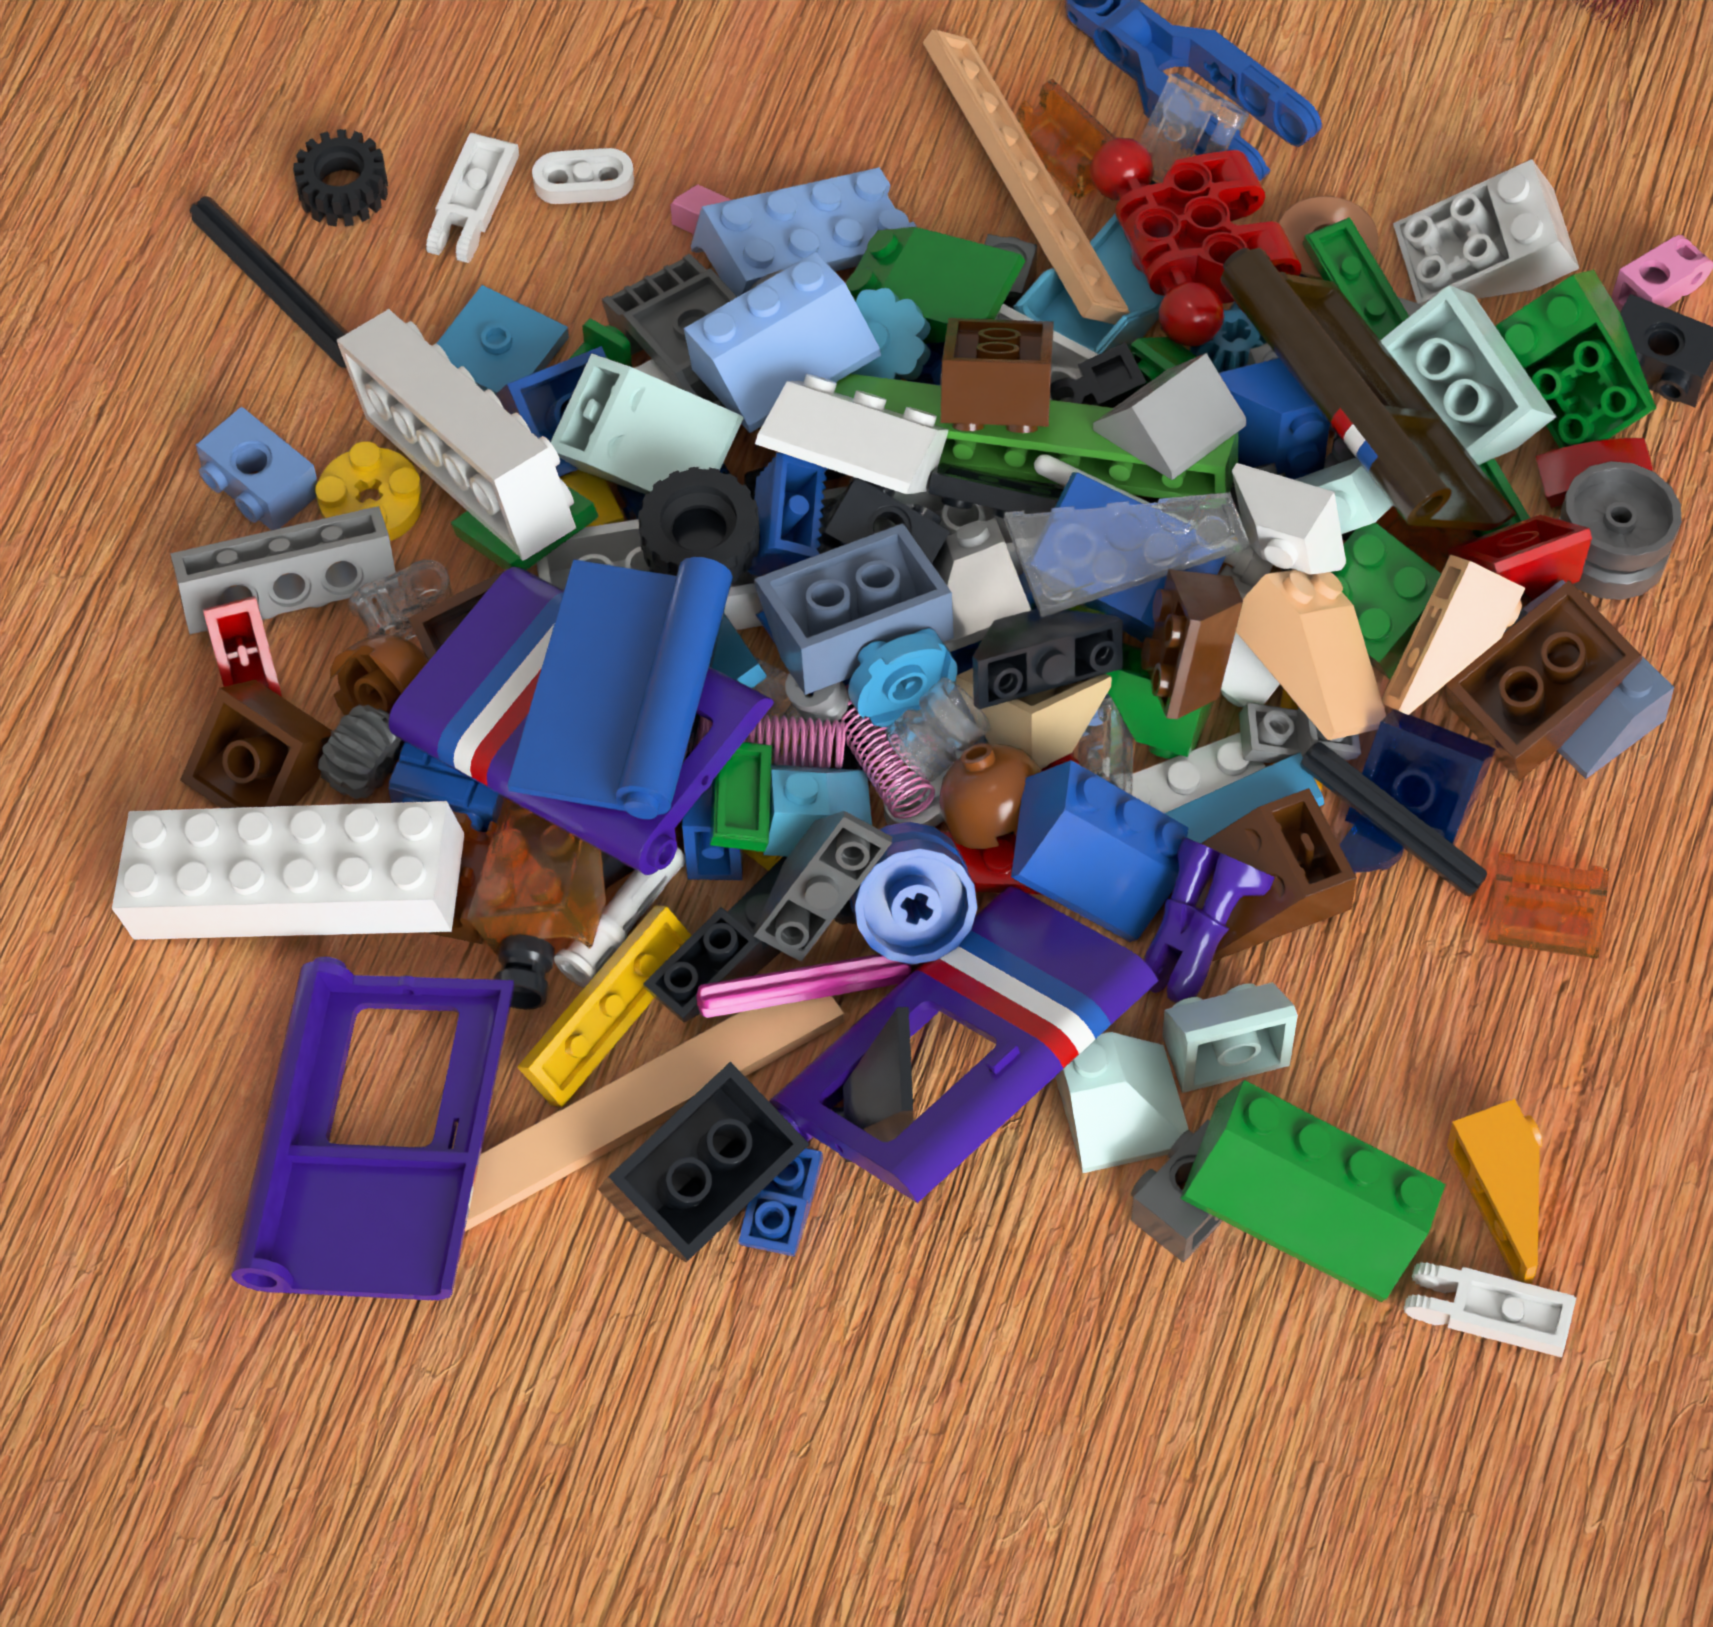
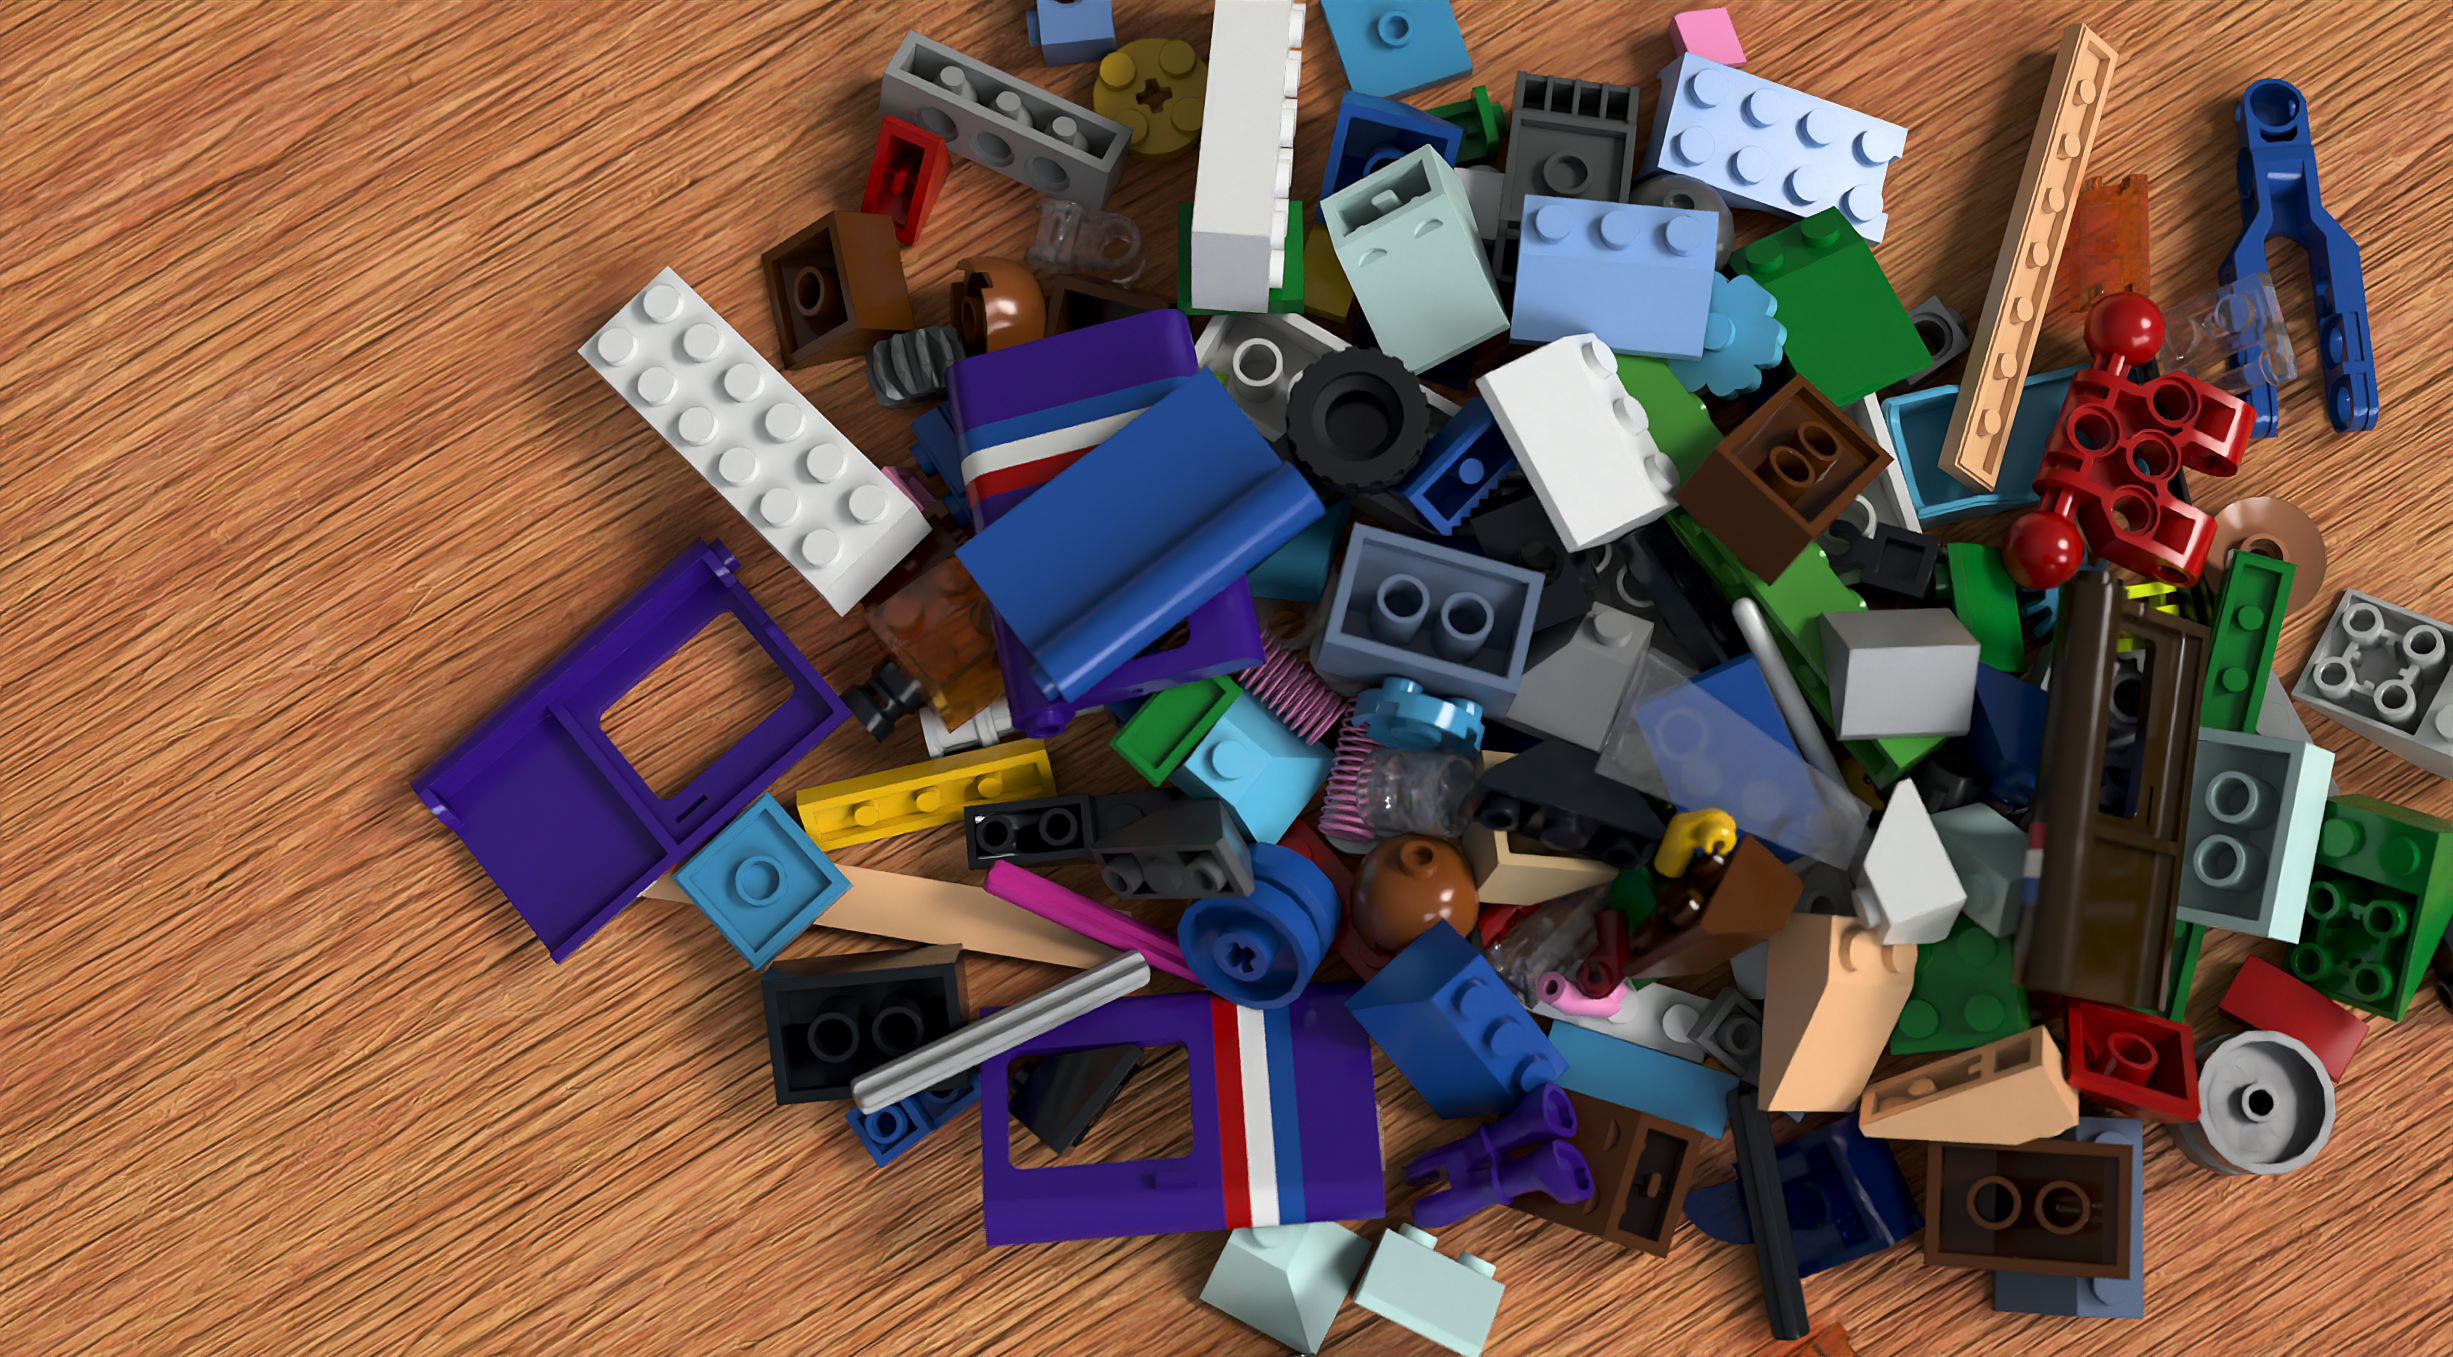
camera: 45 degrees right, 20 degrees up
none -> dark azure plate [671,791,853,972]
none -> light grey axle [851,949,1151,1114]
none -> bright pink arm [1536,971,1627,1018]
none -> dark red arm [1575,909,1631,1000]
none -> yellow arm [1654,807,1736,878]

